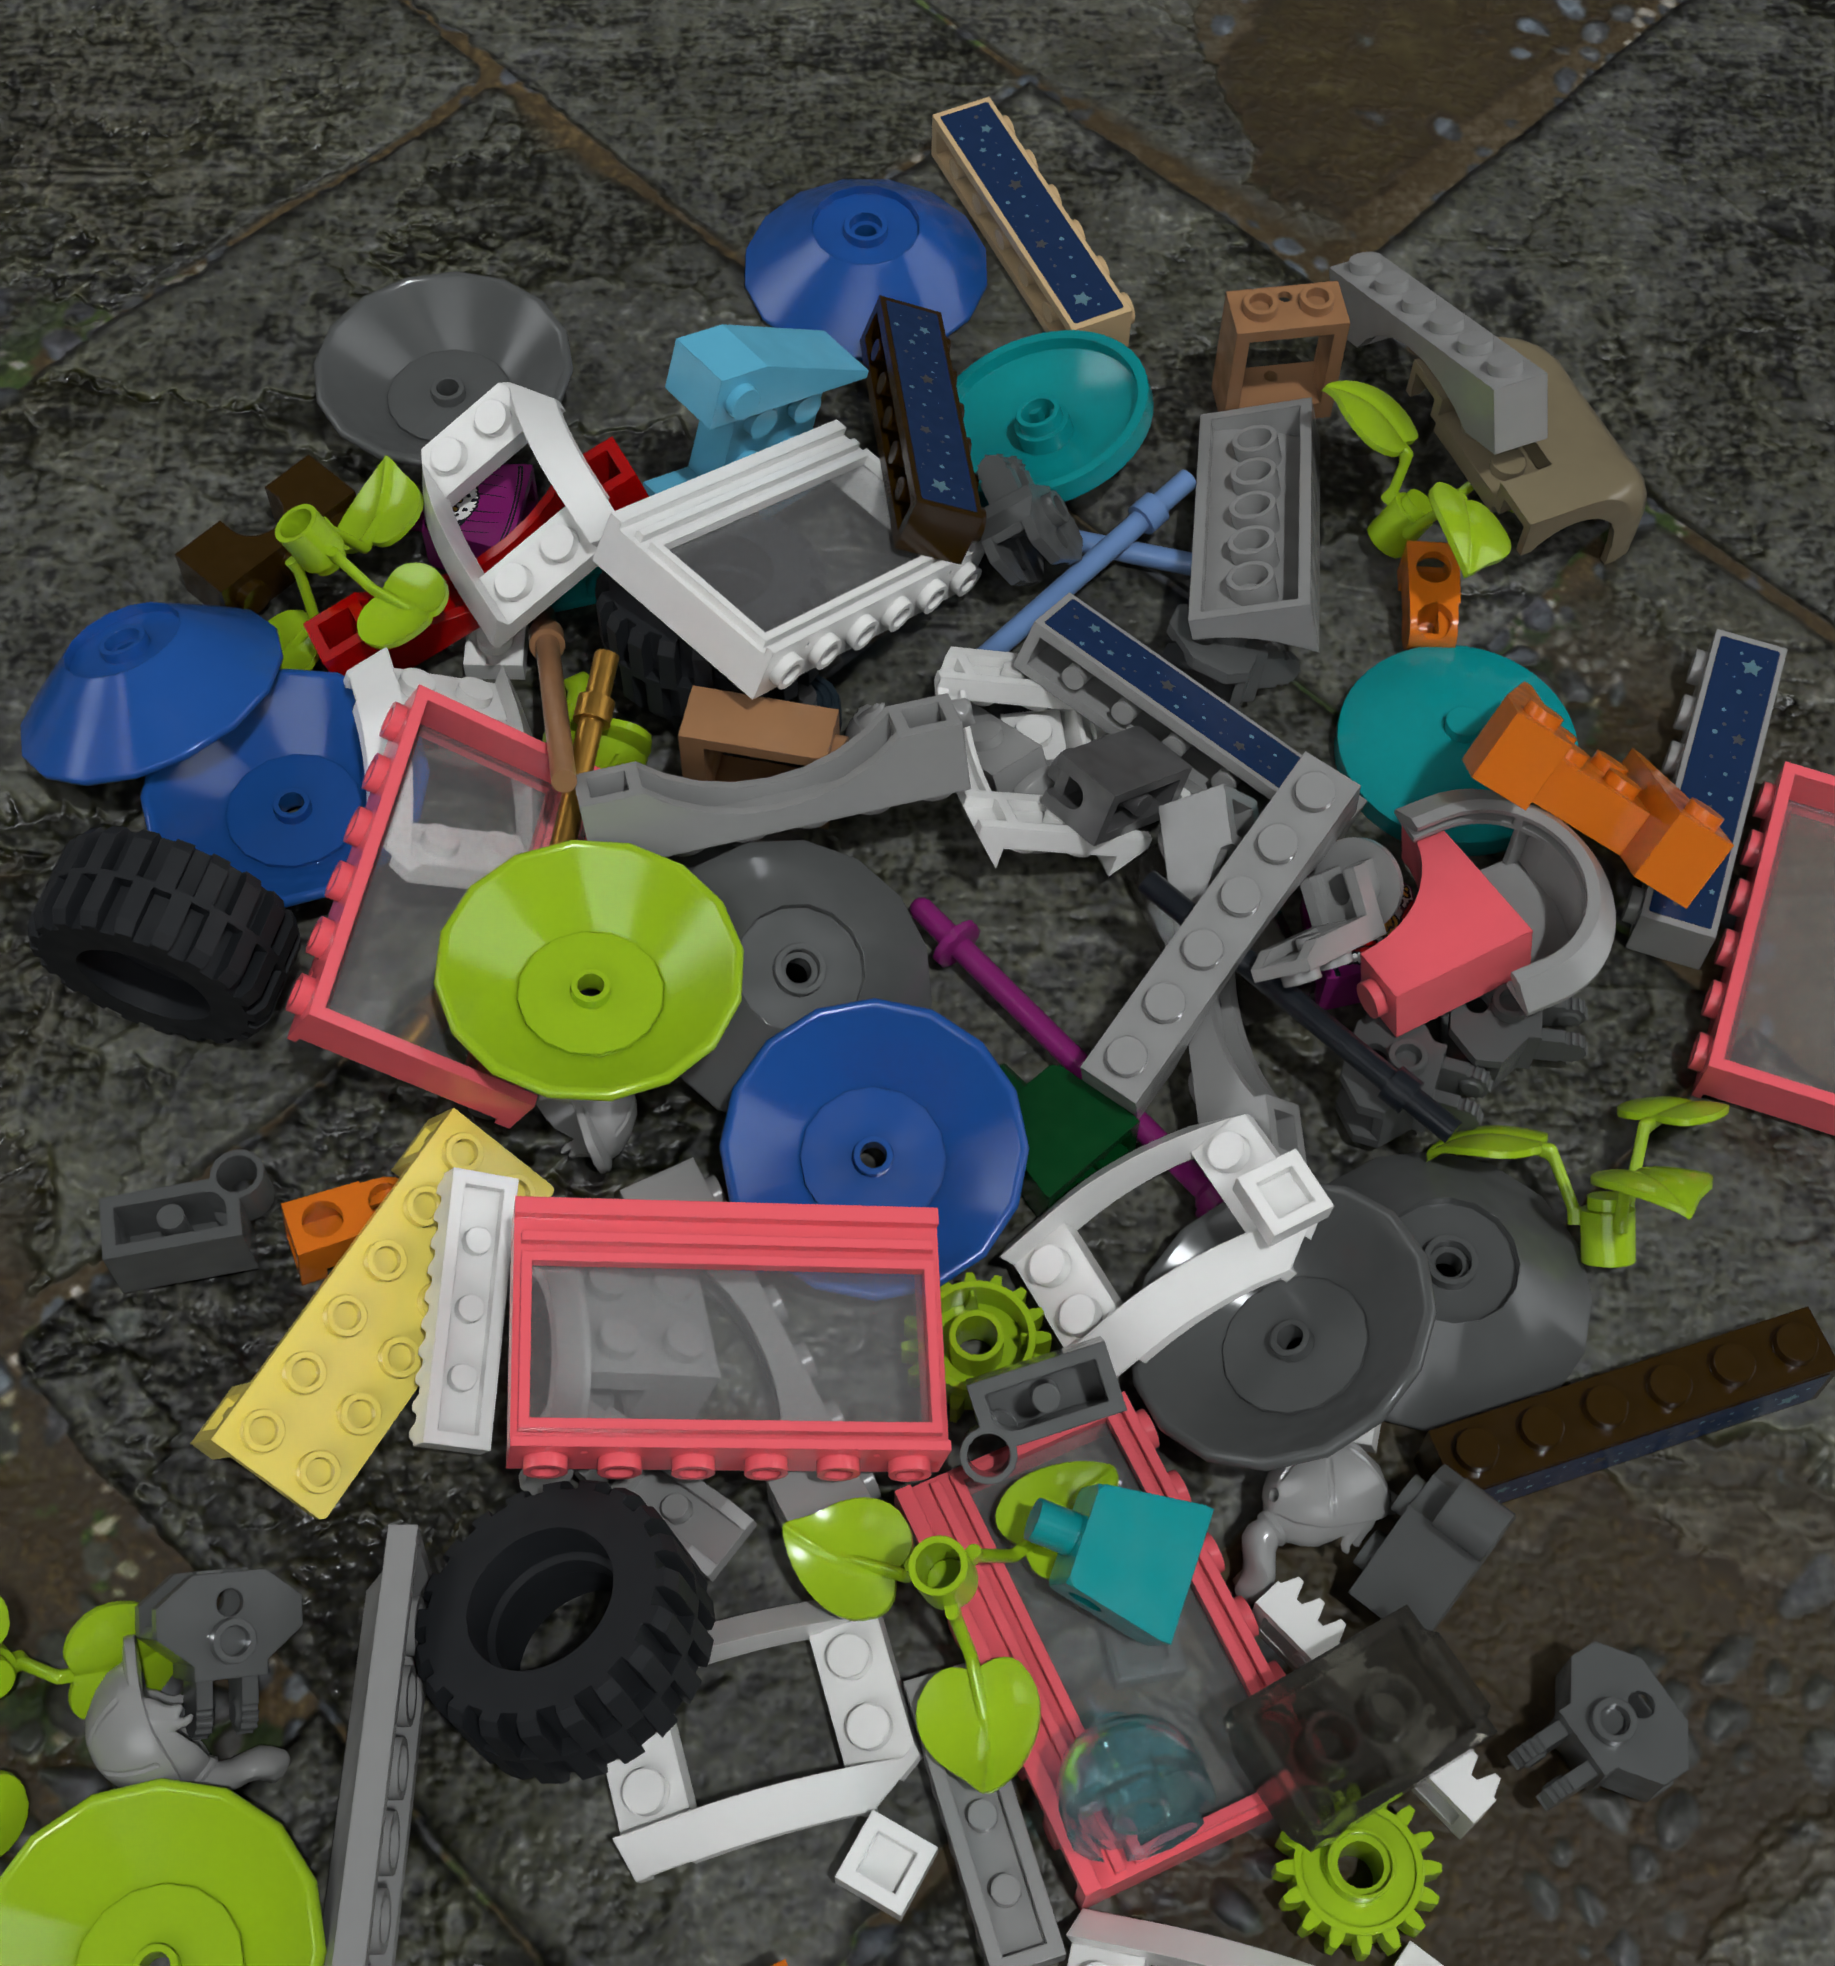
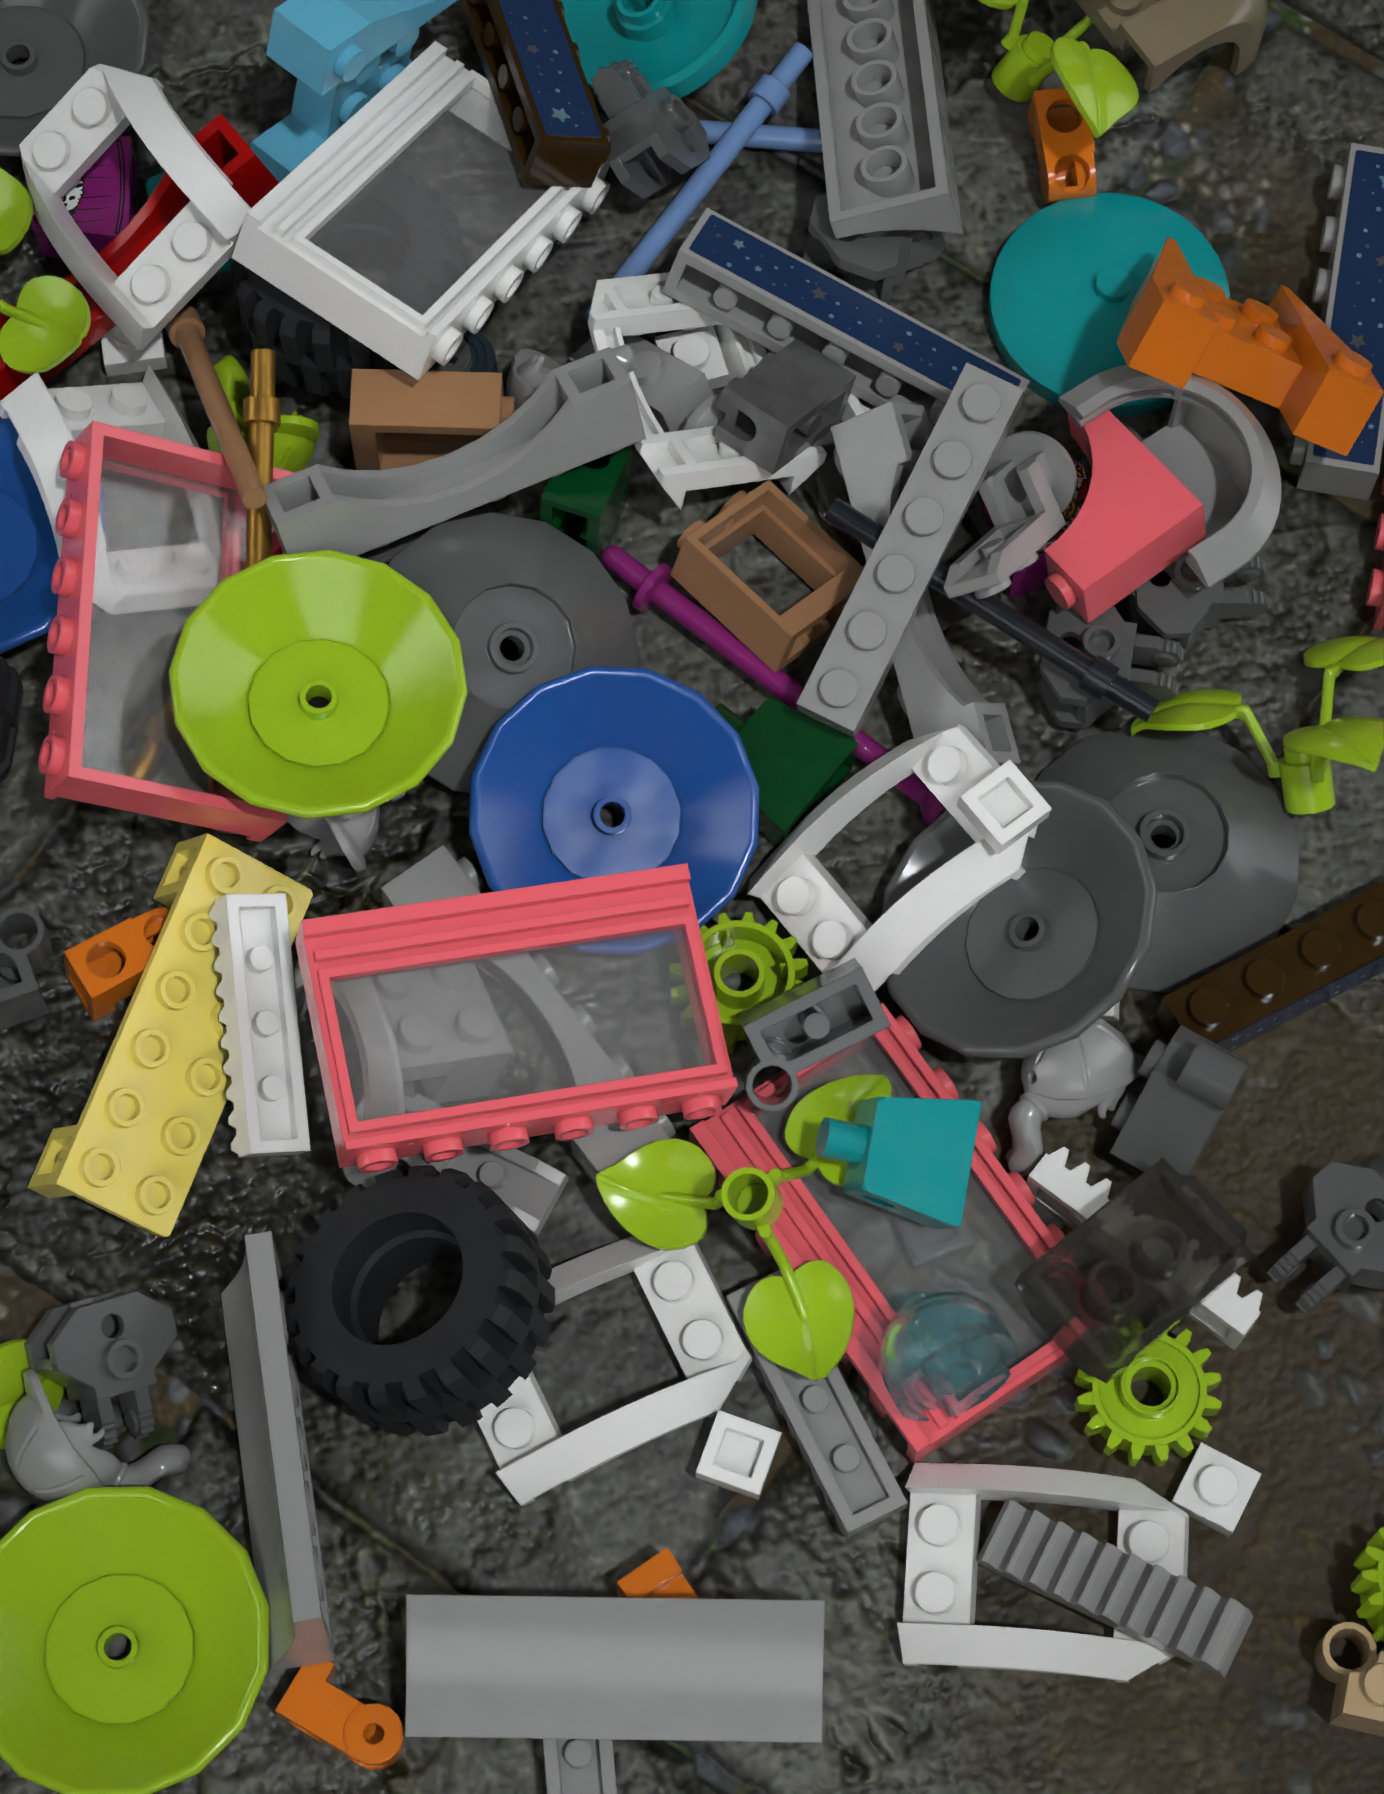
camera: 10 degrees left, 10 degrees up
none -> dark green torso [540,446,633,565]
none -> medium nougat window [670,480,864,673]

